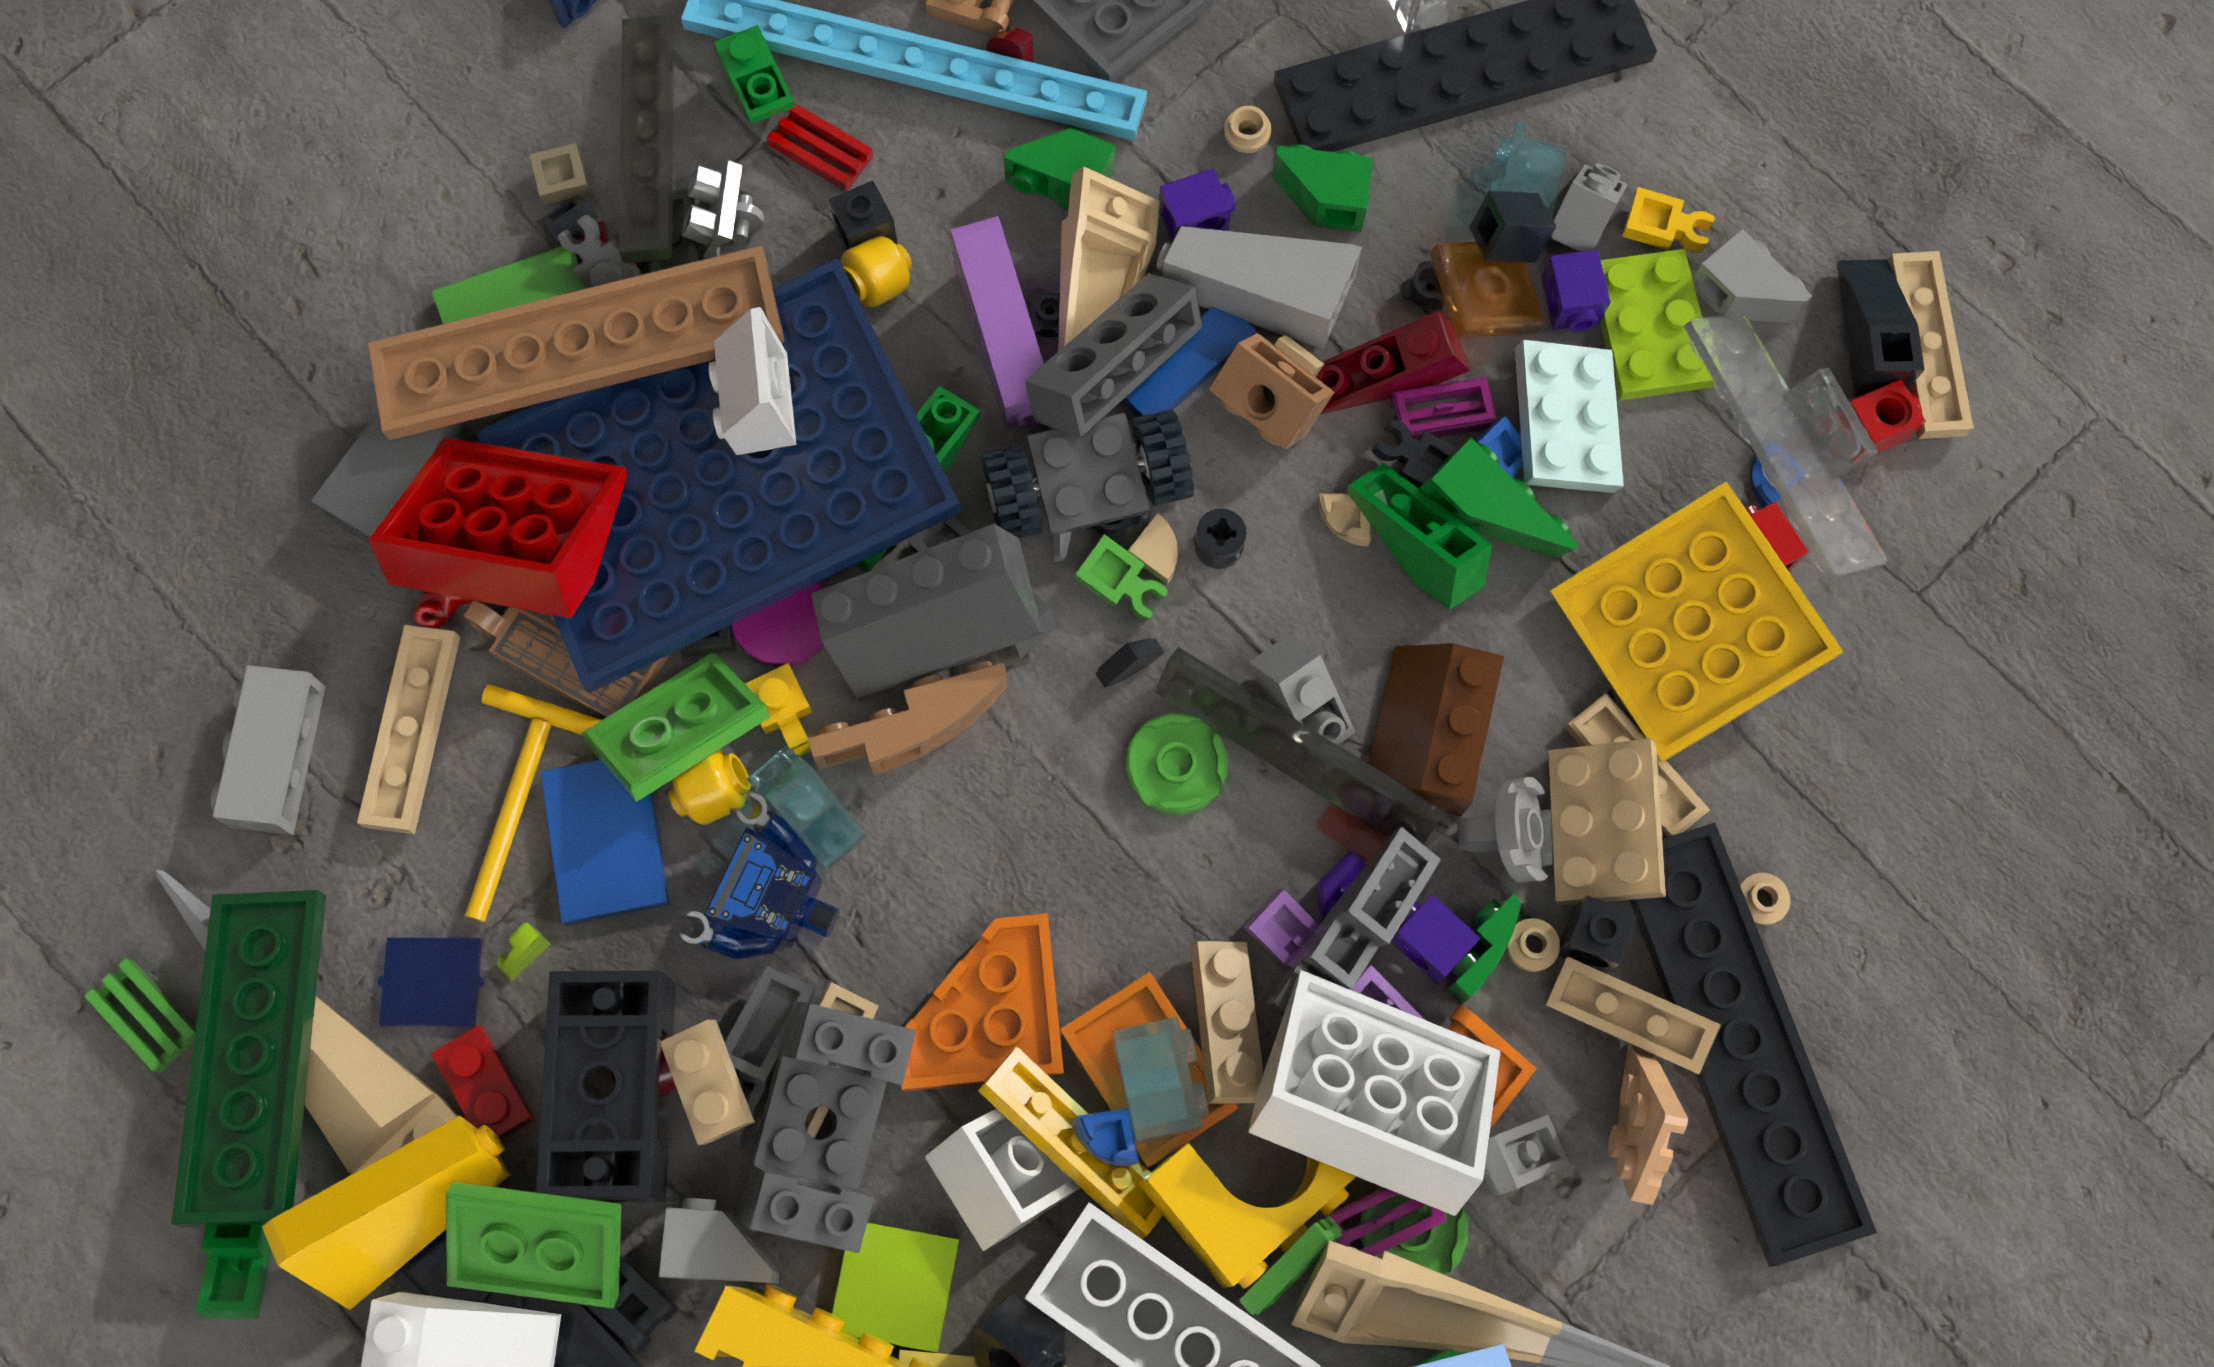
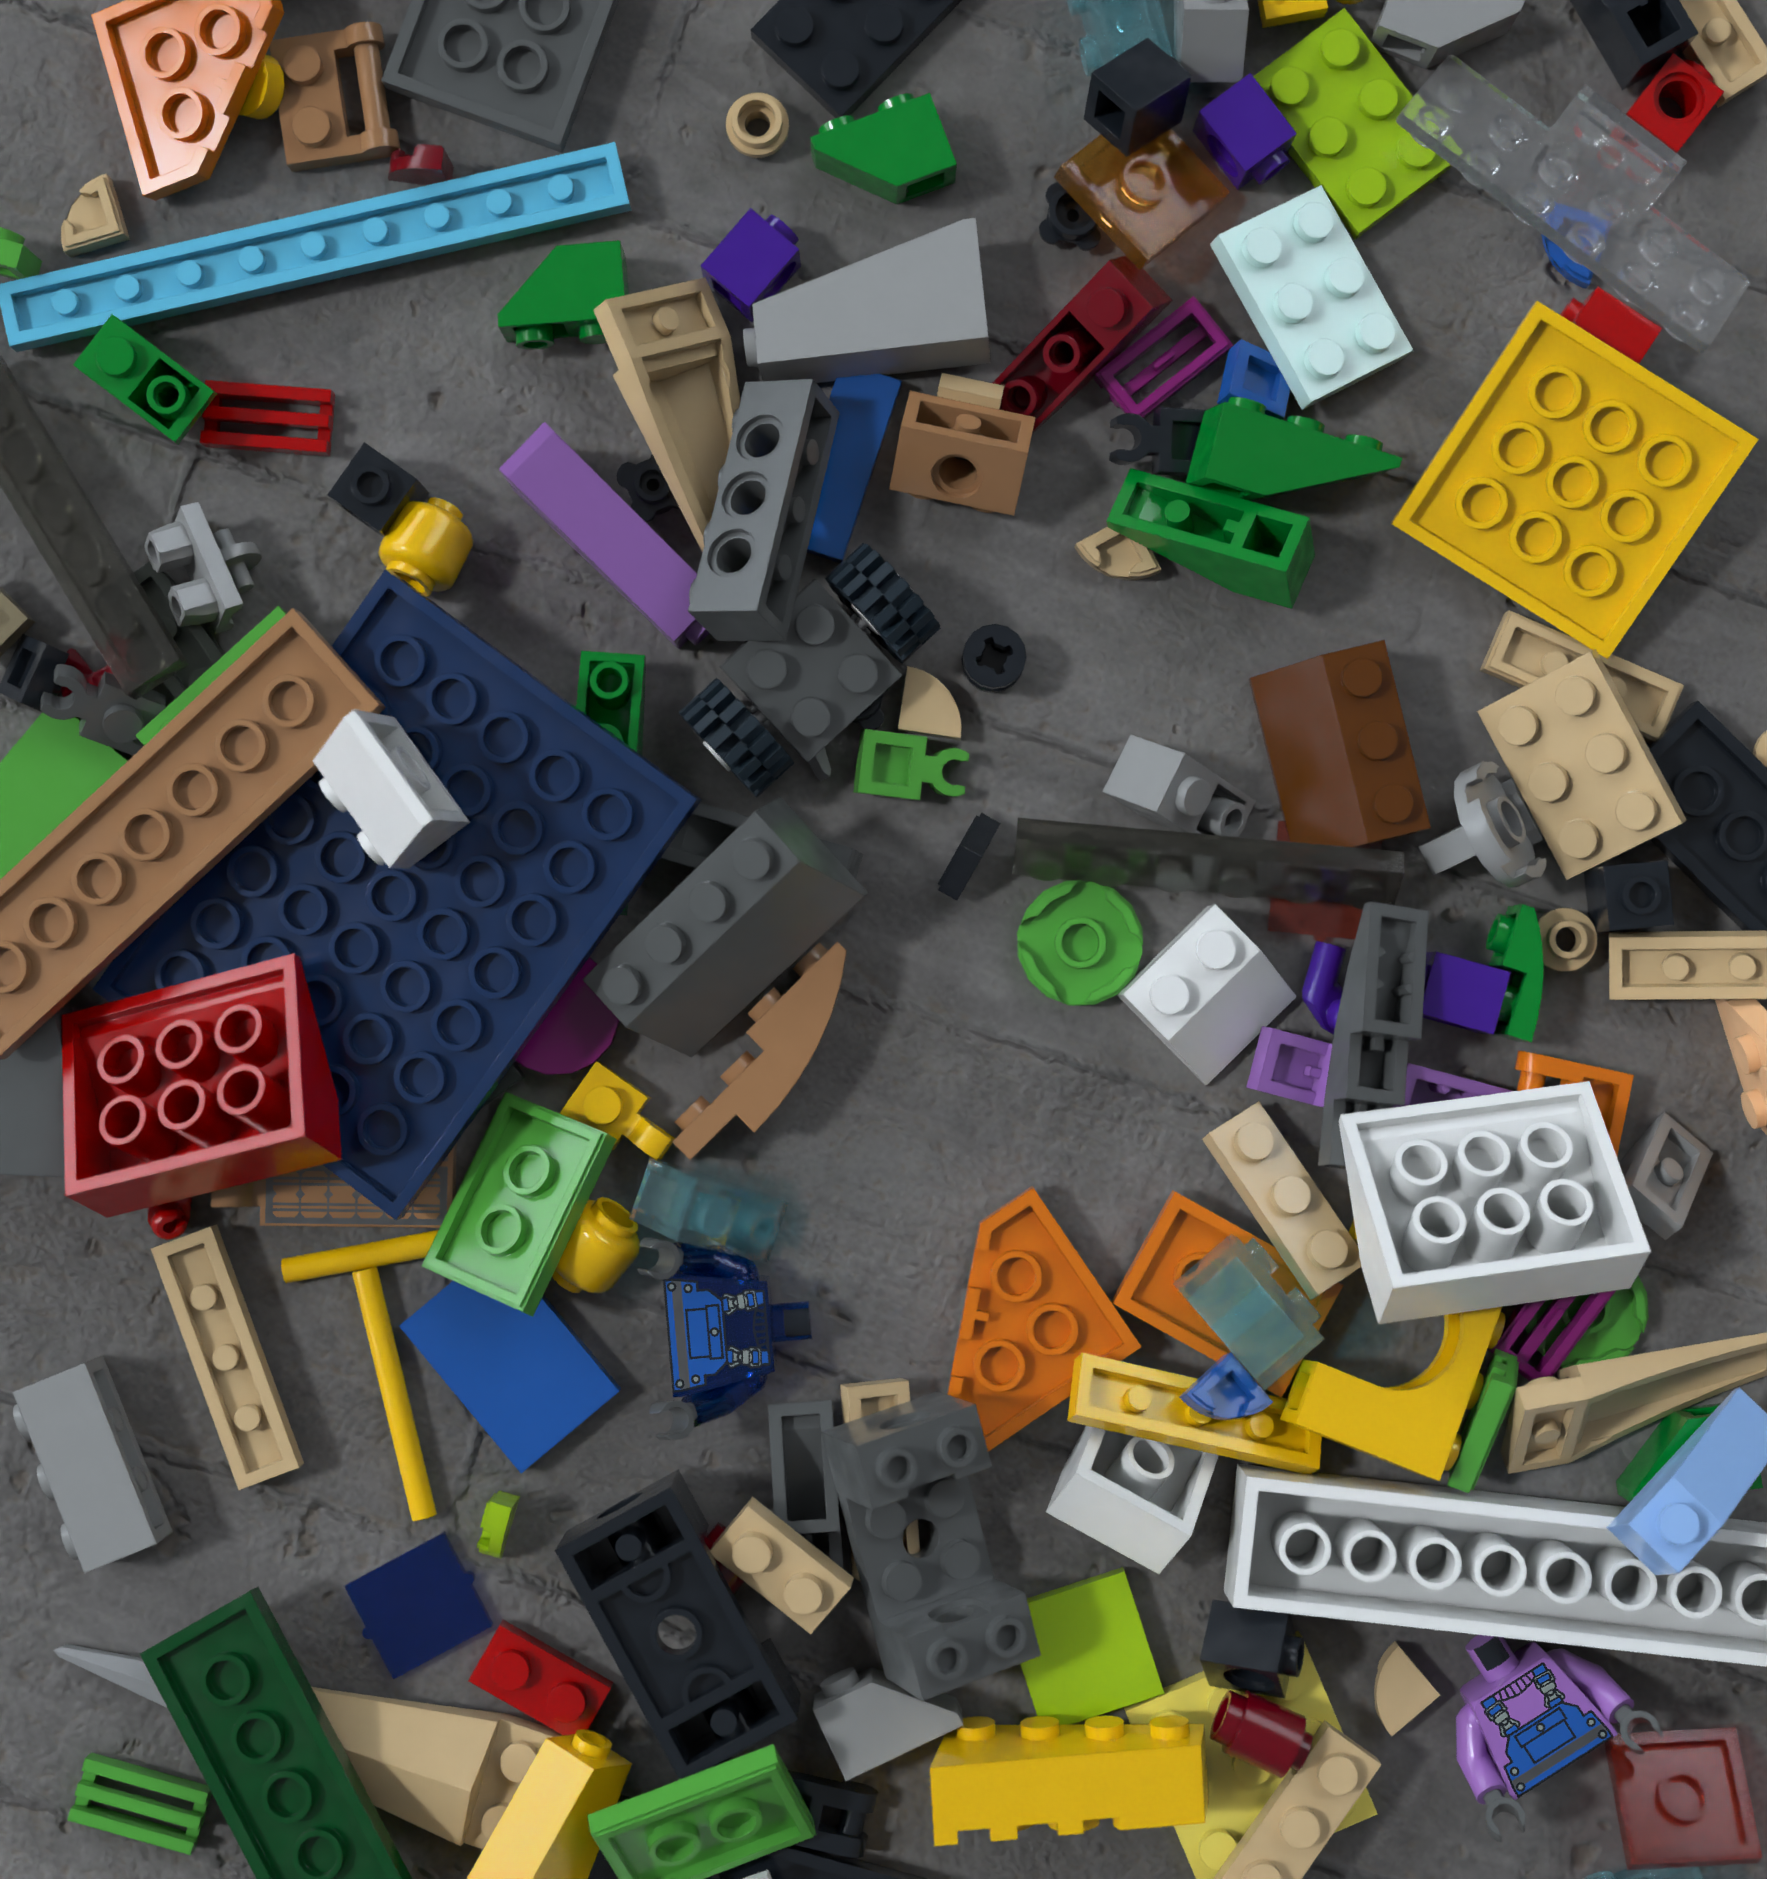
camera: 25 degrees left, 15 degrees up
none -> white slope [1117,904,1297,1086]

